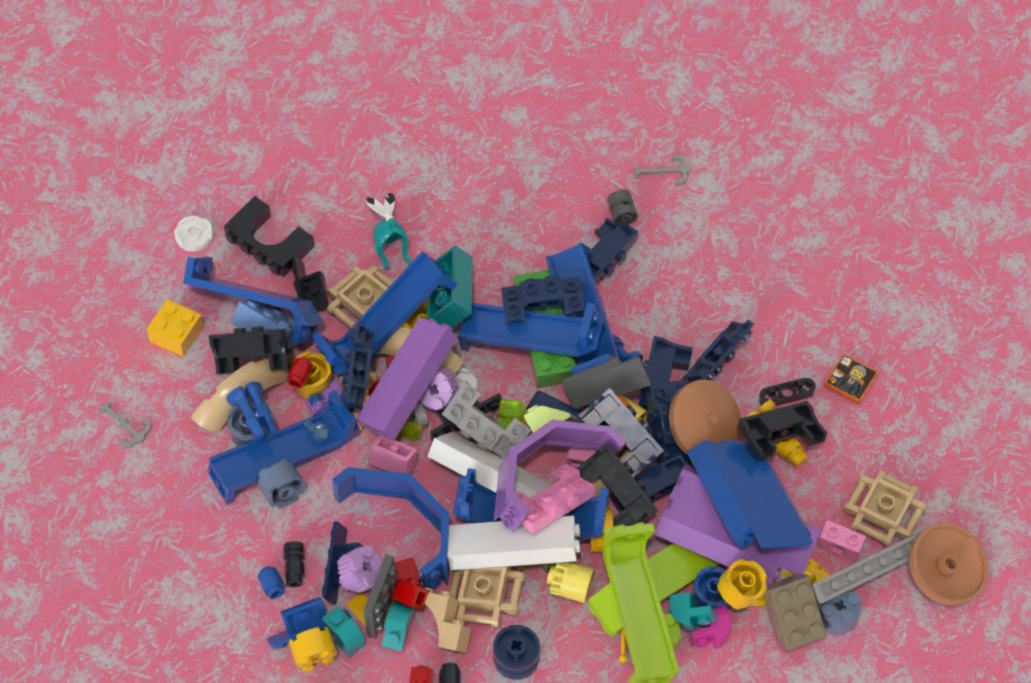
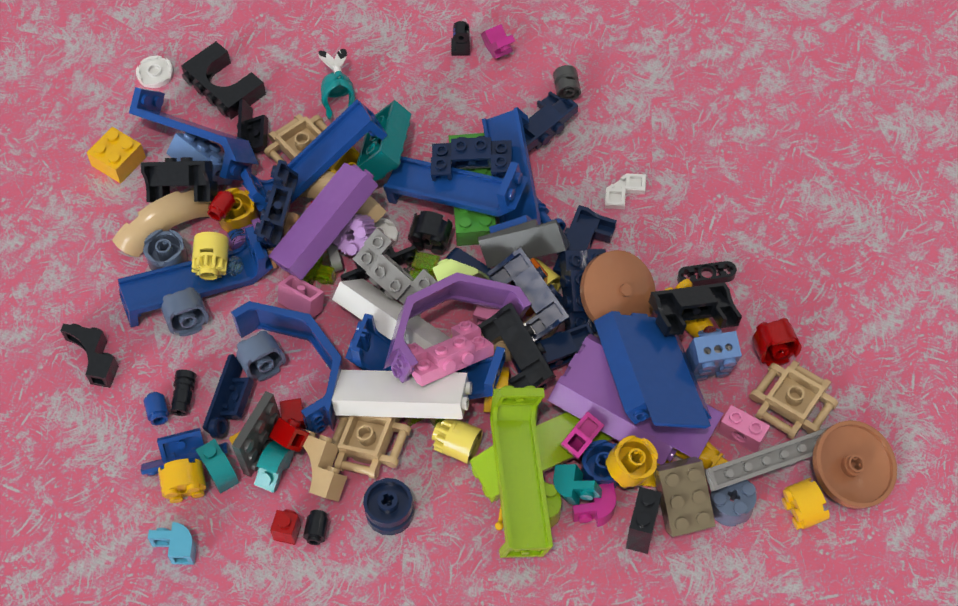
camera: 10 degrees right, 0 degrees up
light grey piece [99,402,151,448] -> none
blue piece [226,382,277,440] -> none
lavender brick [337,545,383,593] -> none
light grey piece [635,155,689,185] -> none
dark blue bracket [681,319,754,383] -> none
tile [824,353,879,405] -> none
none -> black arch [60,323,119,388]
none -> light yellow gear [191,232,229,280]
none -> dark blue tile [208,417,228,438]
none -> sand blue brick [236,331,286,381]
none -> black brick [408,211,453,255]
none -> black leg [451,21,470,56]
none -> dark pink brick [481,24,515,59]
none -> dark pink brick [560,411,605,459]
none -> white tile [605,173,646,210]
none -> black brick [626,487,662,554]
none -> medium blue piece [685,326,742,381]
none -> red brick [752,318,802,366]
none -> yellow brick [782,477,830,530]

